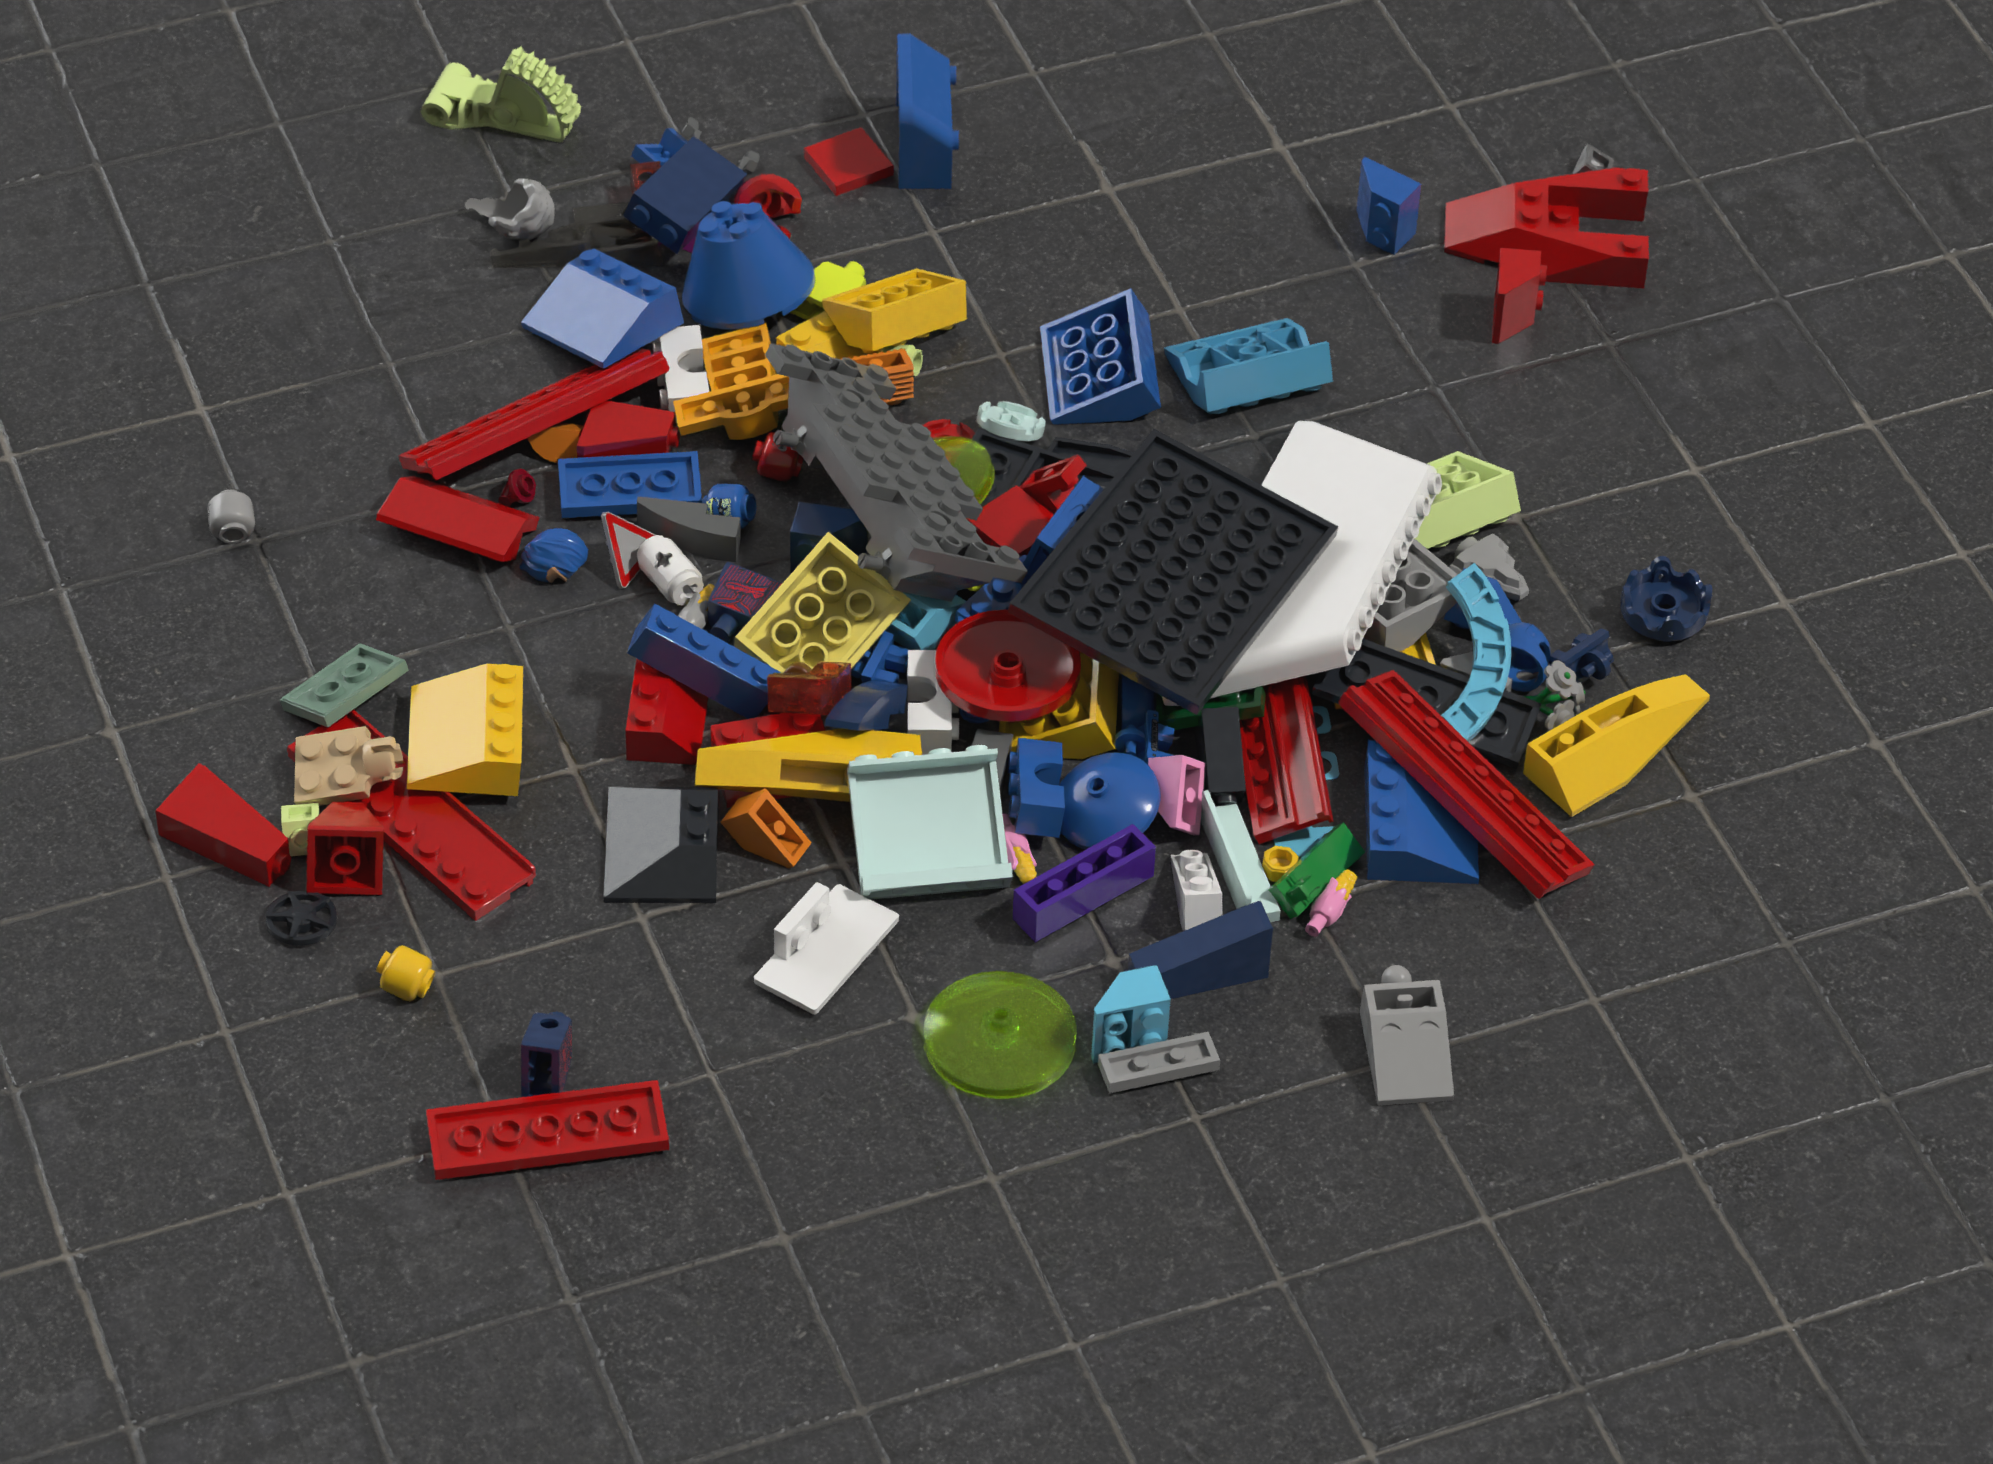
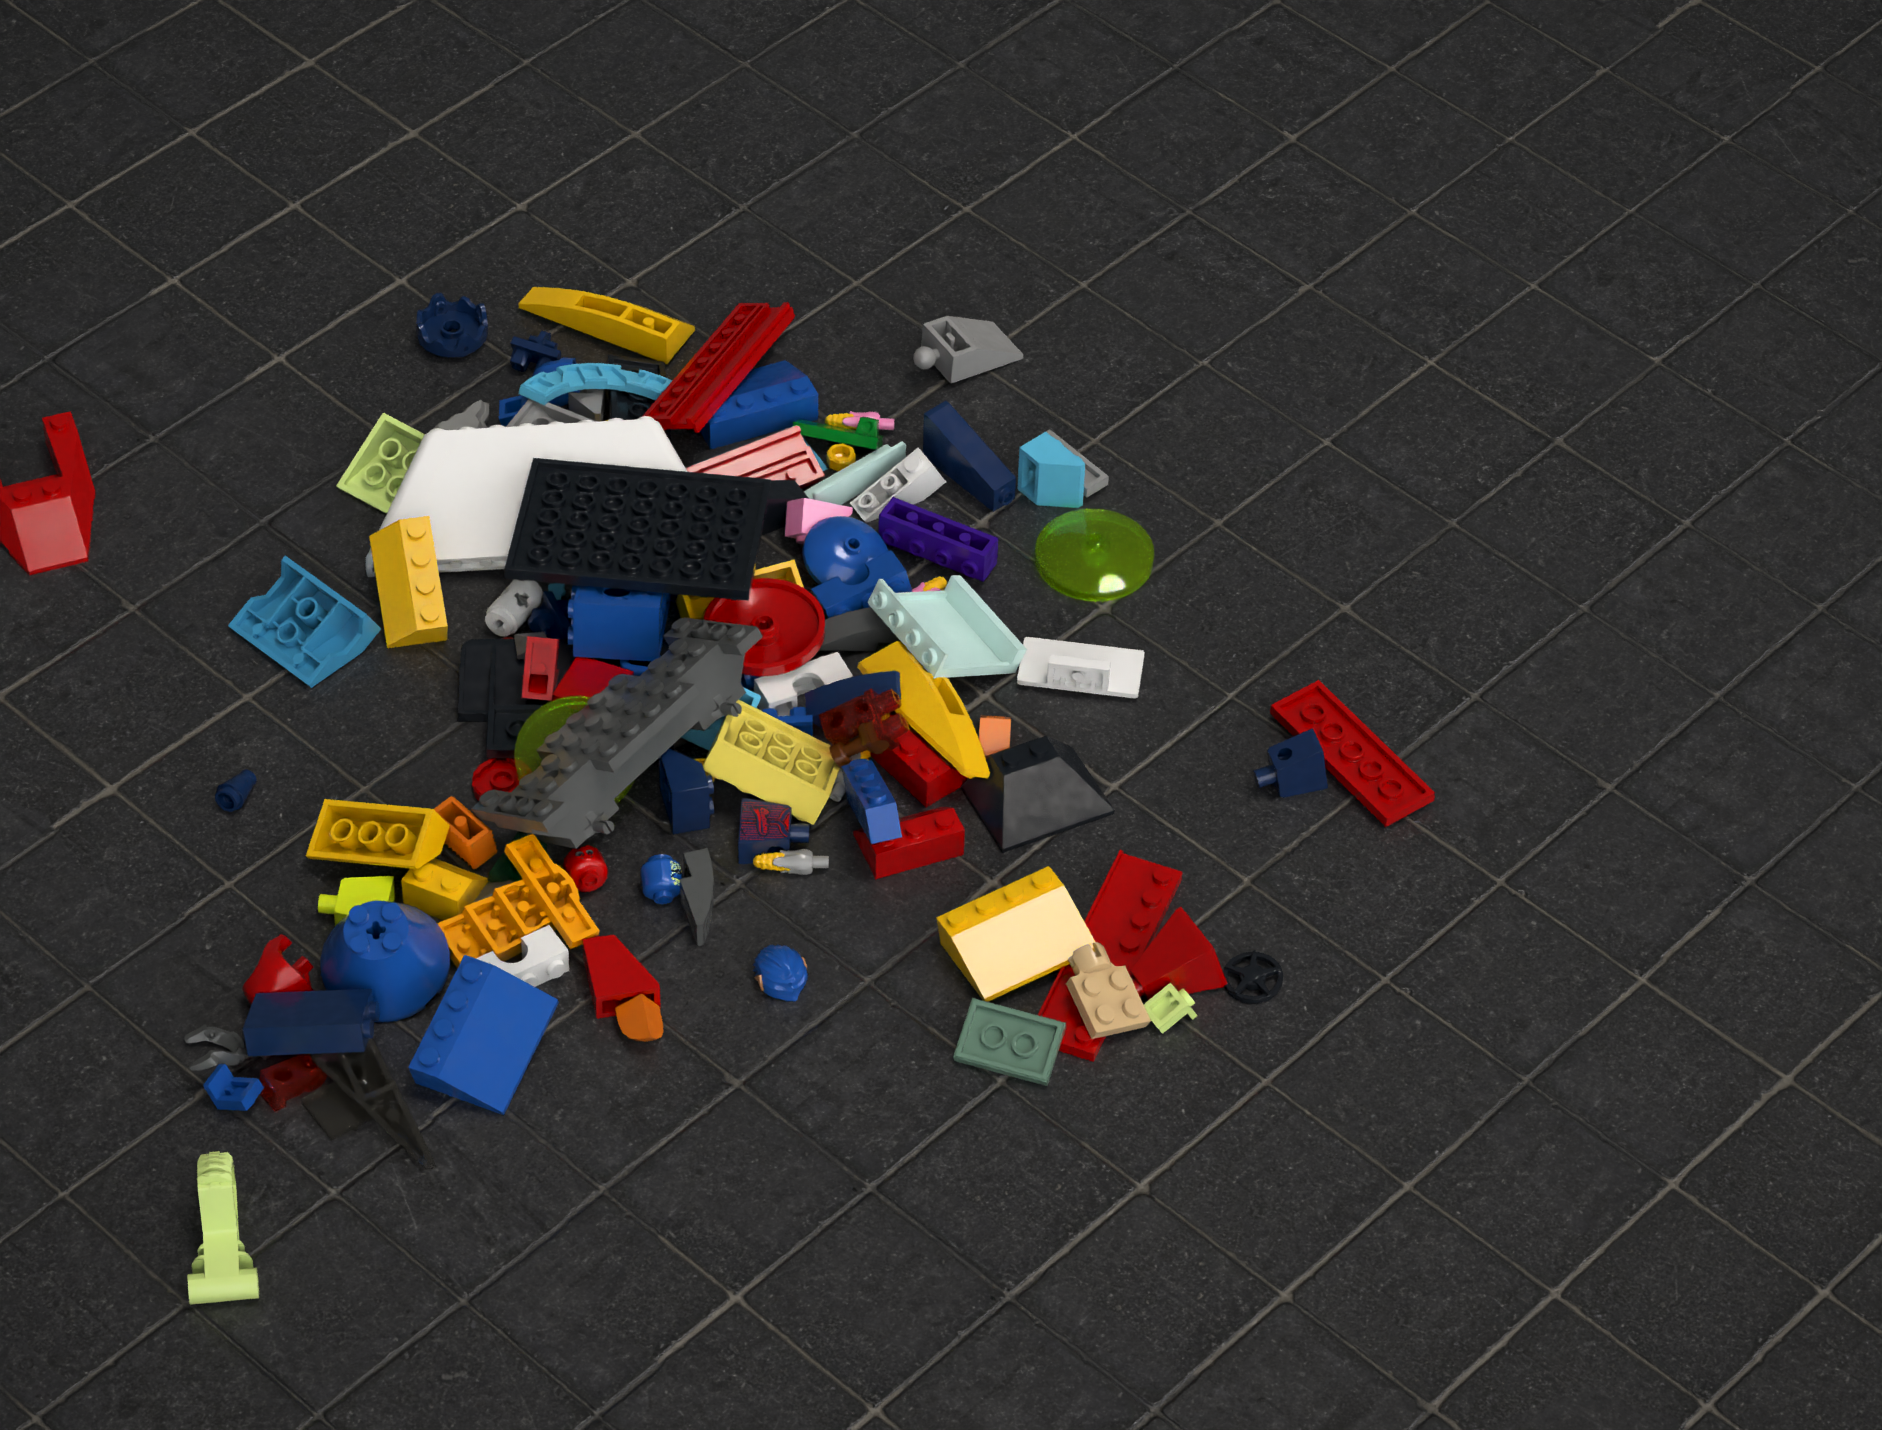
camera: 115 degrees left, 0 degrees up
red slope [155,763,291,887] -> none
light grey head [207,489,255,544] -> none
red slope [376,476,539,562] -> none
yellow head [376,945,436,1001] -> none
red plate [398,348,669,480] -> none
light grey hair [465,179,555,240] -> none
dark red plate [498,468,536,507] -> none
blue plate [558,451,702,518] -> none
light grey piece [601,512,656,589] -> none
white piece [637,535,704,606] -> none
red tile [804,127,894,196] -> none
blue windscreen [896,34,959,189] -> none
light aqua tile [976,401,1045,441] -> none
blue slope [1040,288,1161,425] -> none
blue hips [1115,709,1174,765] -> none
blue slope [1357,157,1421,255] -> none
red slope [1492,248,1547,344] -> none
light grey plant [1522,660,1586,732] -> none
none -> dark blue cone [215,769,257,812]
none -> yellow slope [369,516,448,648]

